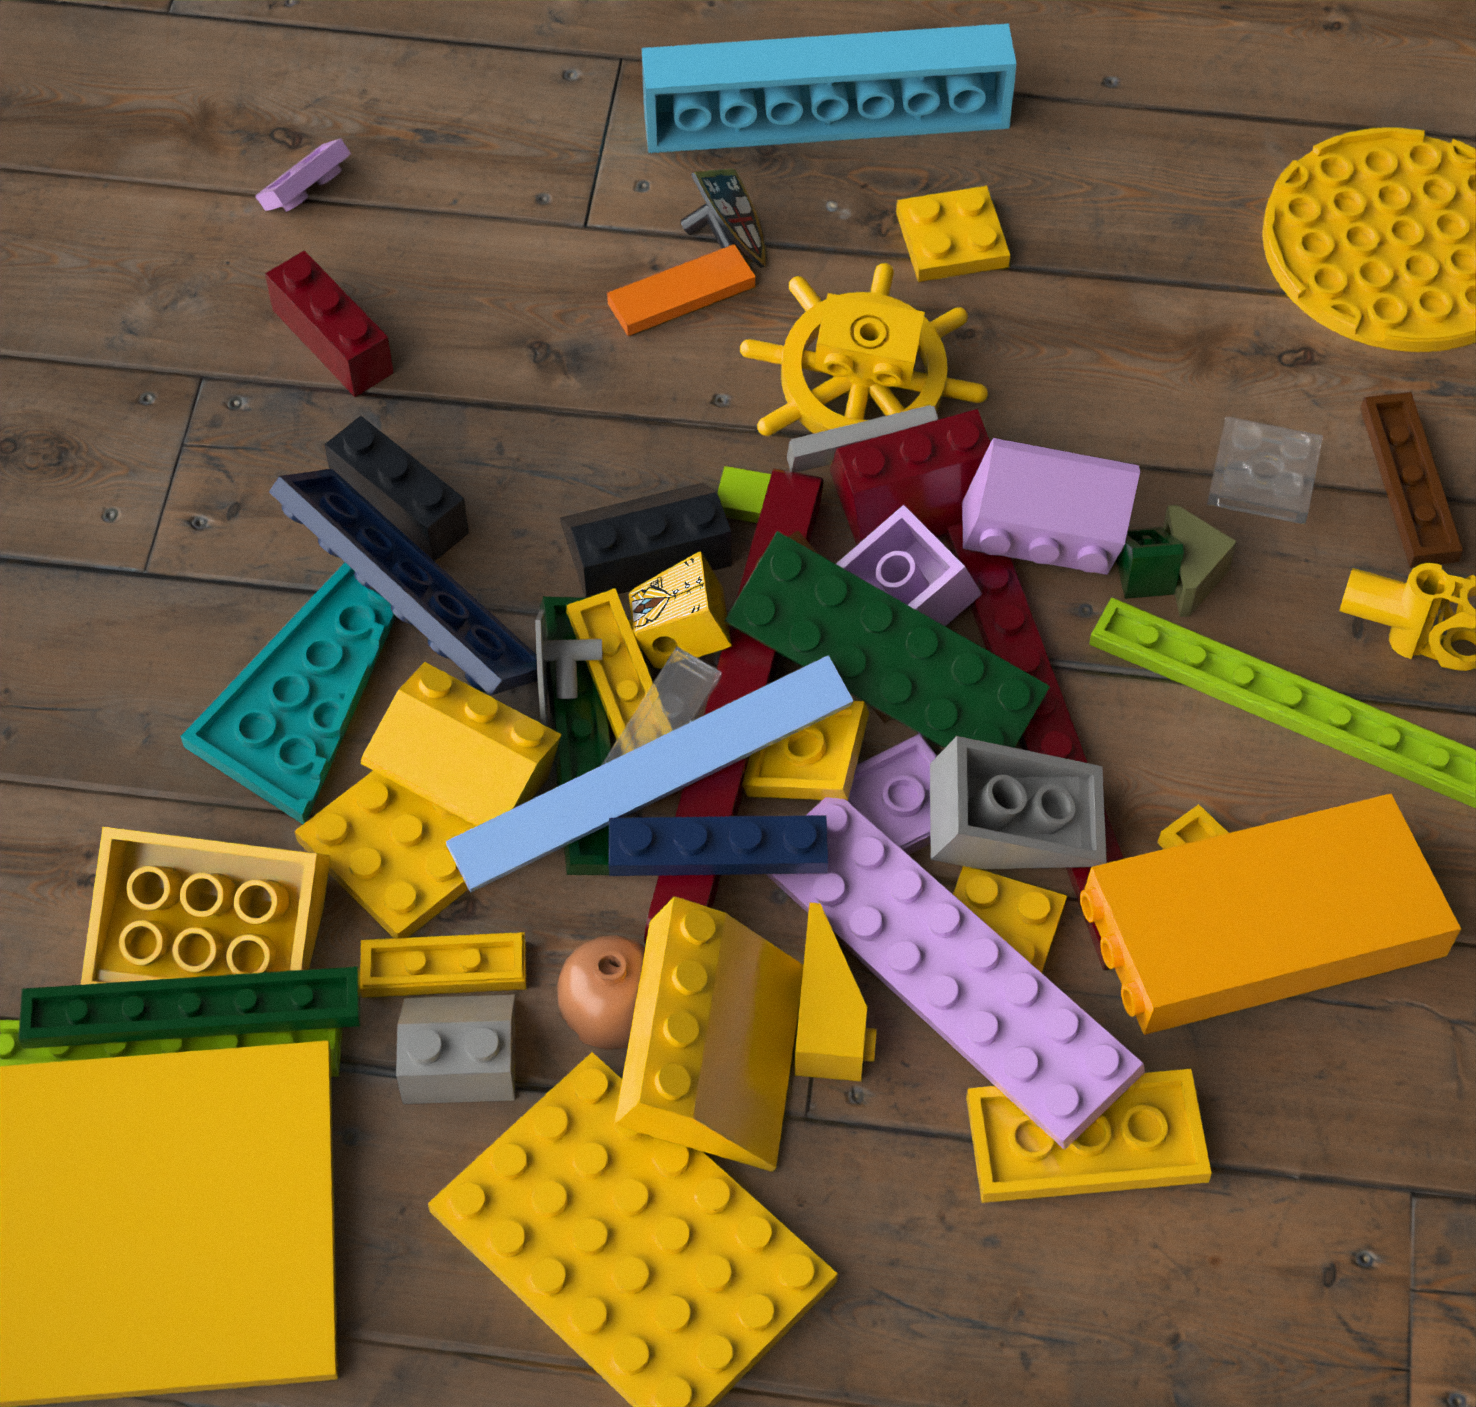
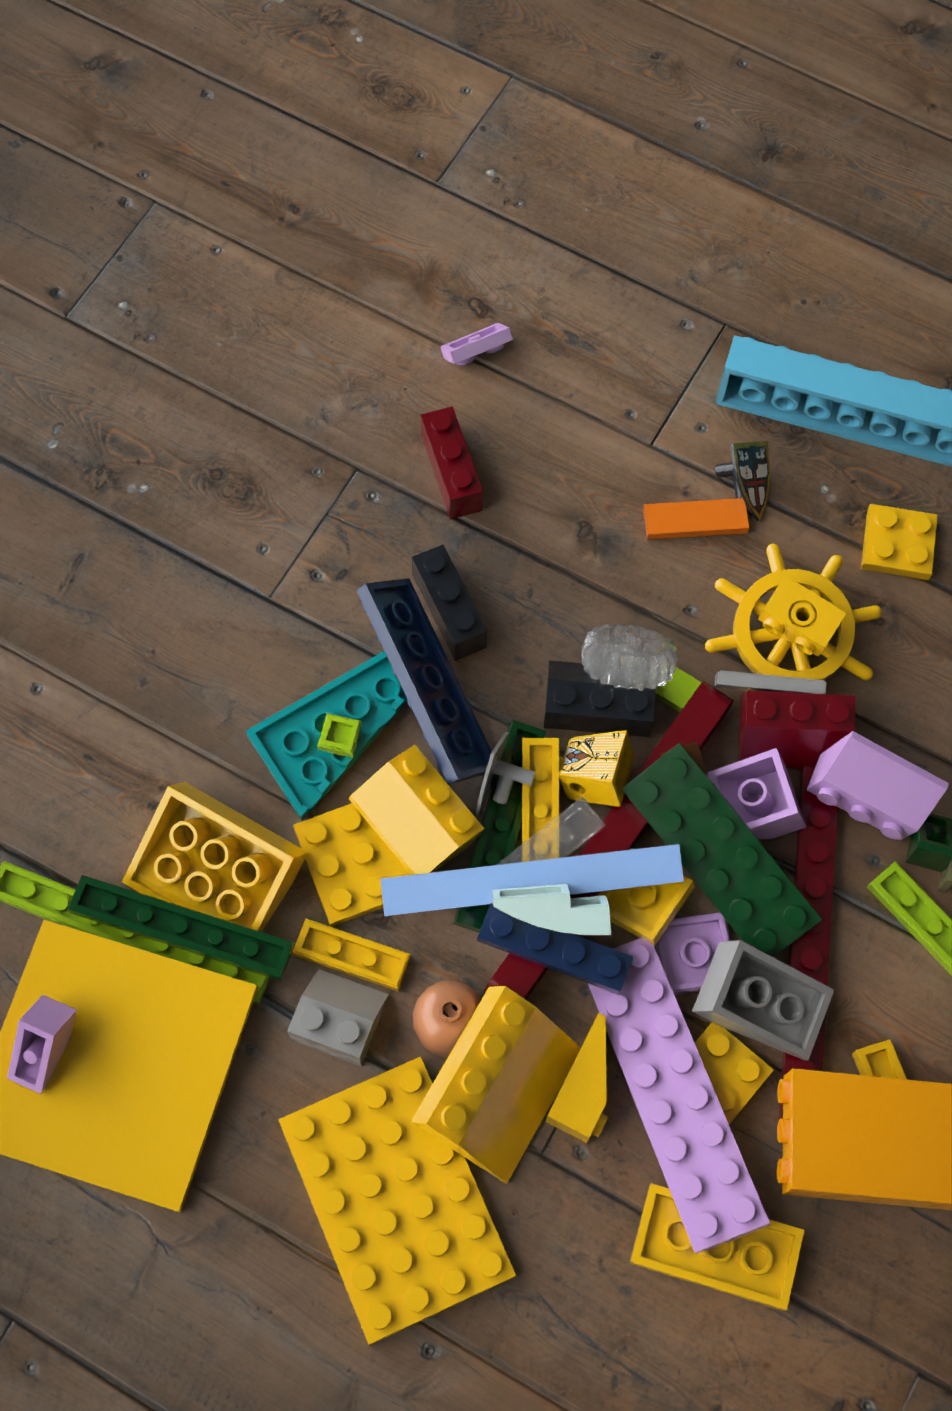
camera: 20 degrees right, 10 degrees up
none -> lavender slope [7,995,77,1094]
none -> lime tile [317,713,362,758]
none -> light aqua slope [492,884,611,935]
none -> clear gear [581,623,678,691]

